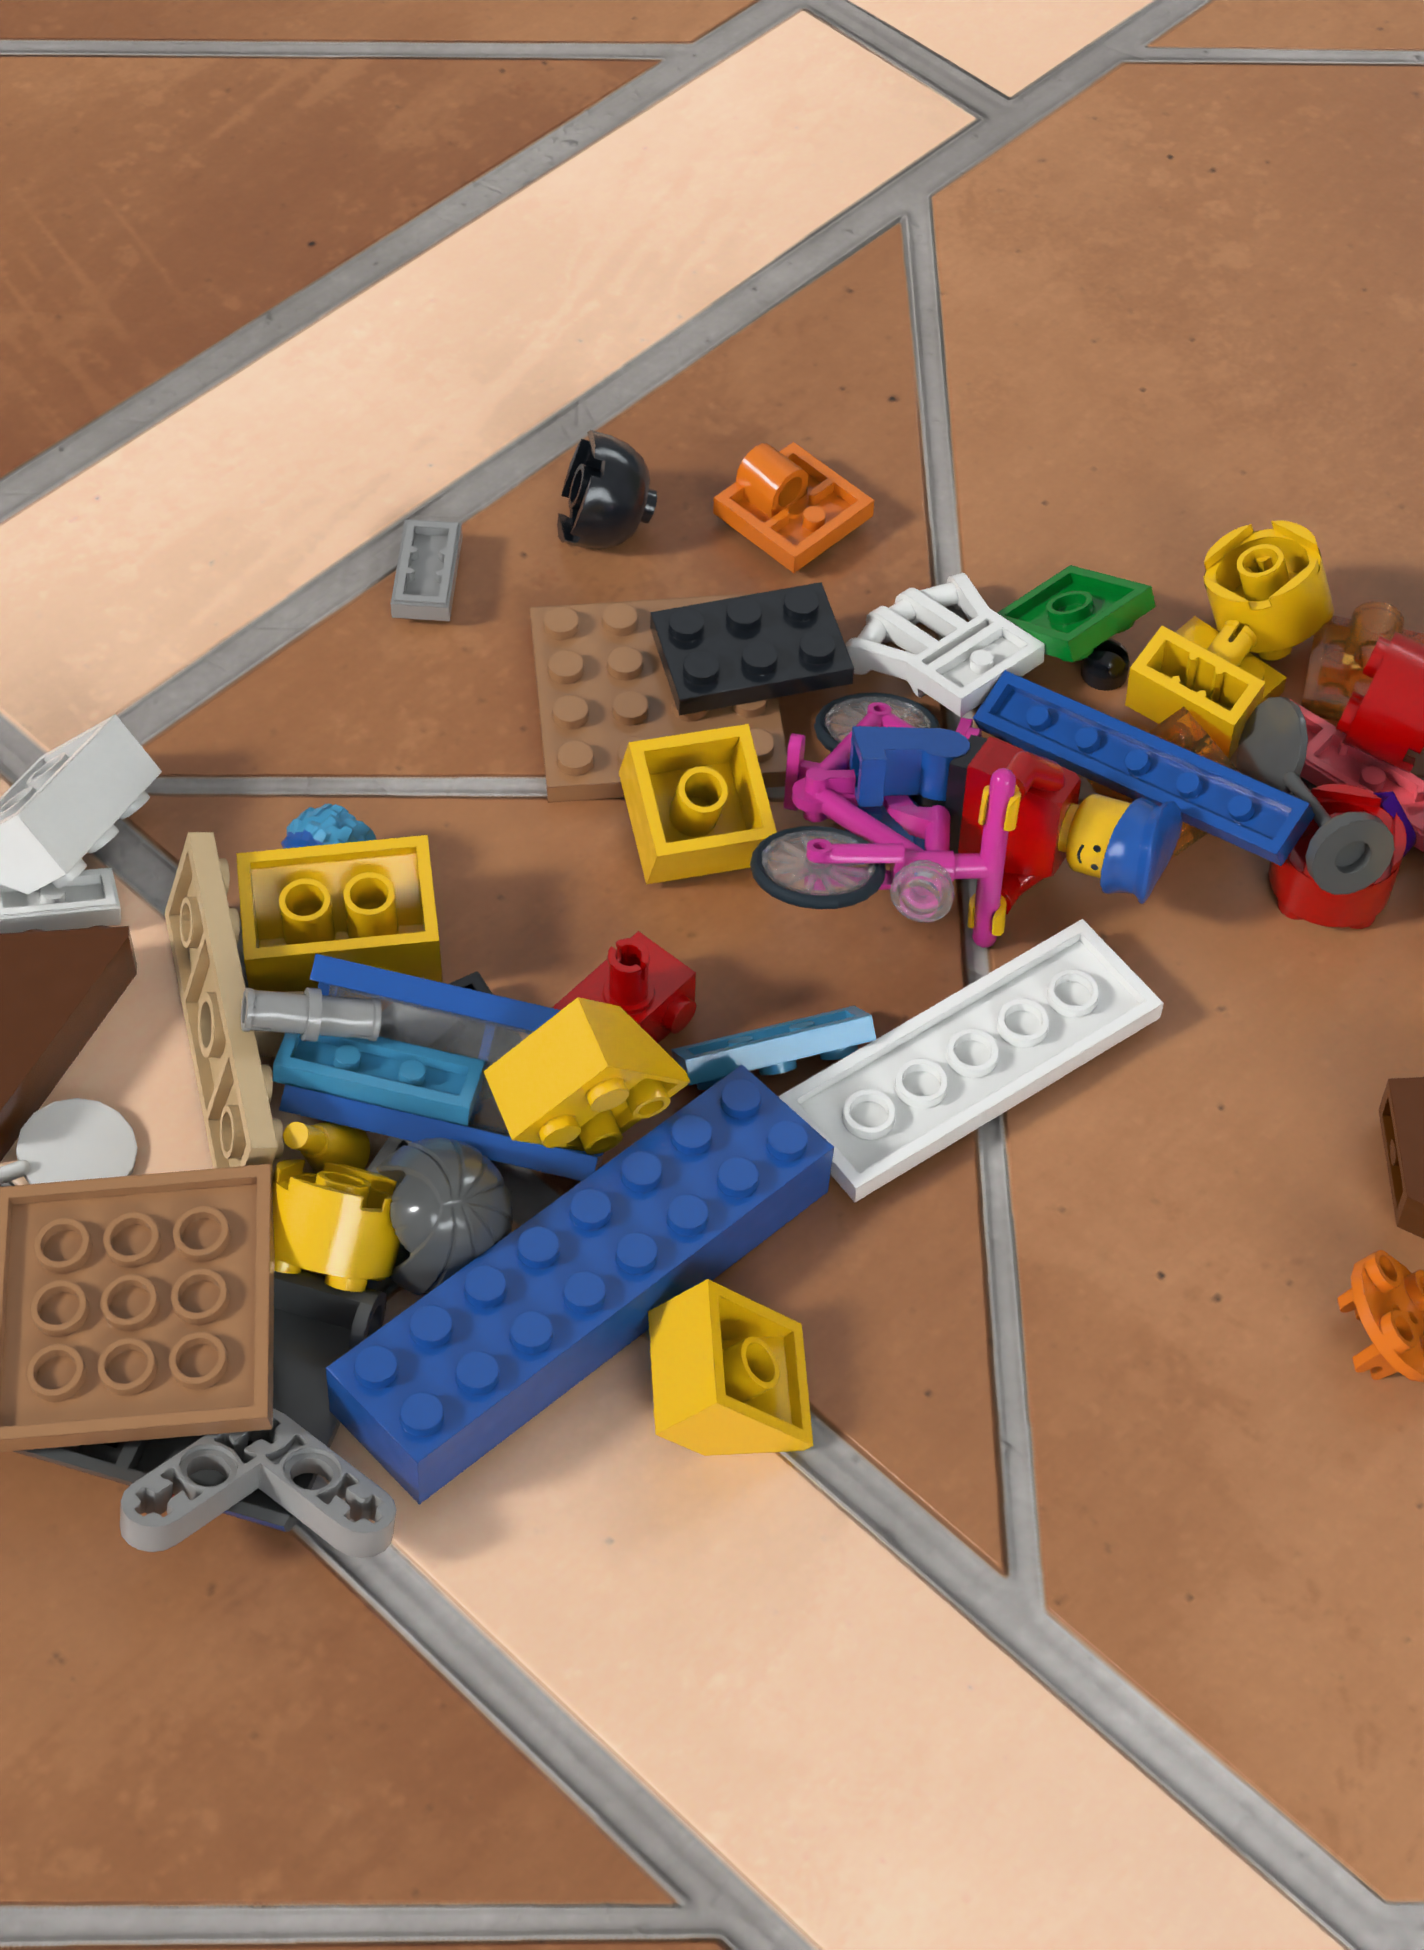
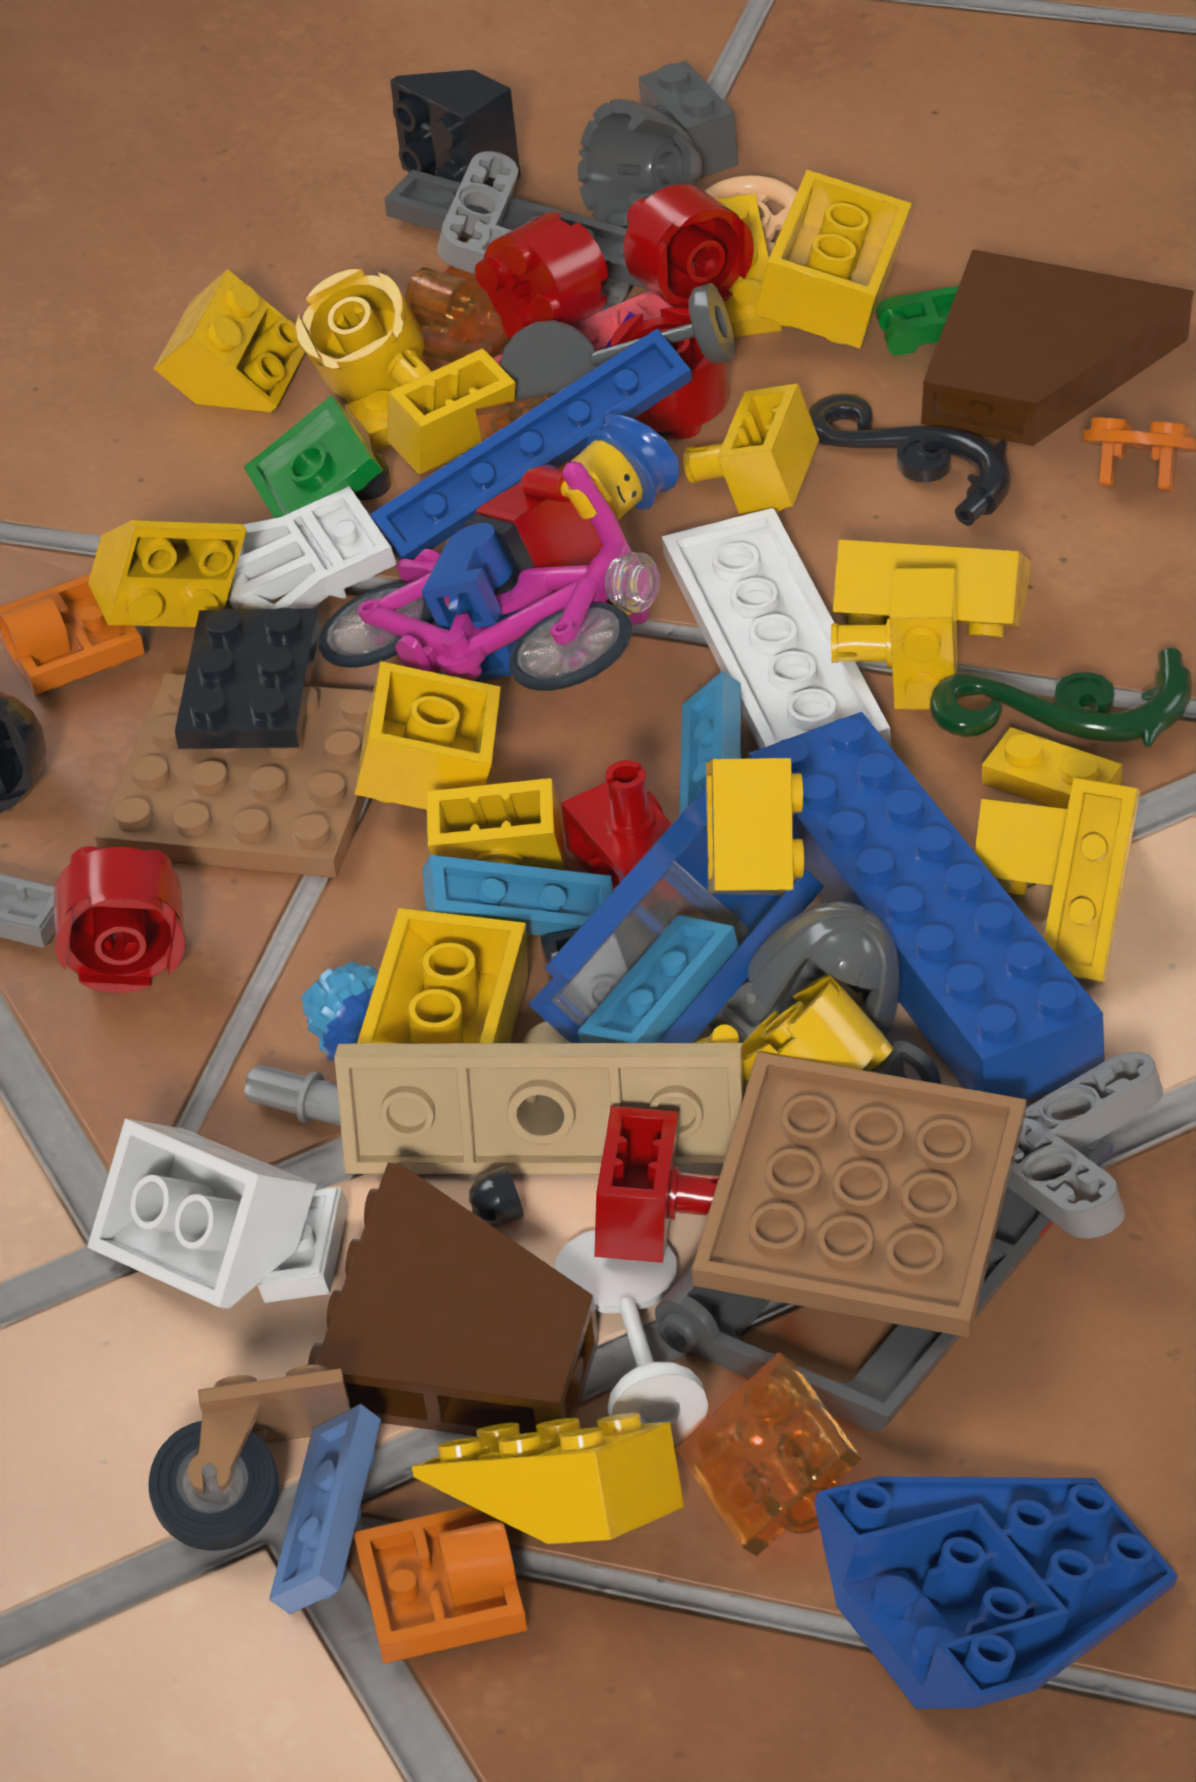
camera: 65 degrees left, 10 degrees down
light grey pin [241,987,382,1042] -> none
none -> red brick [54,846,185,993]
none -> yellow slope [88,520,247,627]
none -> yellow slope [154,269,305,413]
none -> light grey axle [244,1065,341,1126]
none -> dark azure plate [422,855,613,936]
none -> yellow brick [427,778,565,870]
none -> black hinge [469,1166,524,1225]
none -> red brick [594,1106,720,1263]
none -> yellow brick [683,383,819,514]
none -> black plant [809,394,1011,526]
none -> yellow brick [831,568,958,709]
none -> yellow slope [833,539,1032,638]
none -> dark green plant [929,648,1192,747]
none -> yellow plate [981,727,1122,809]
none -> yellow plate [1044,777,1141,983]

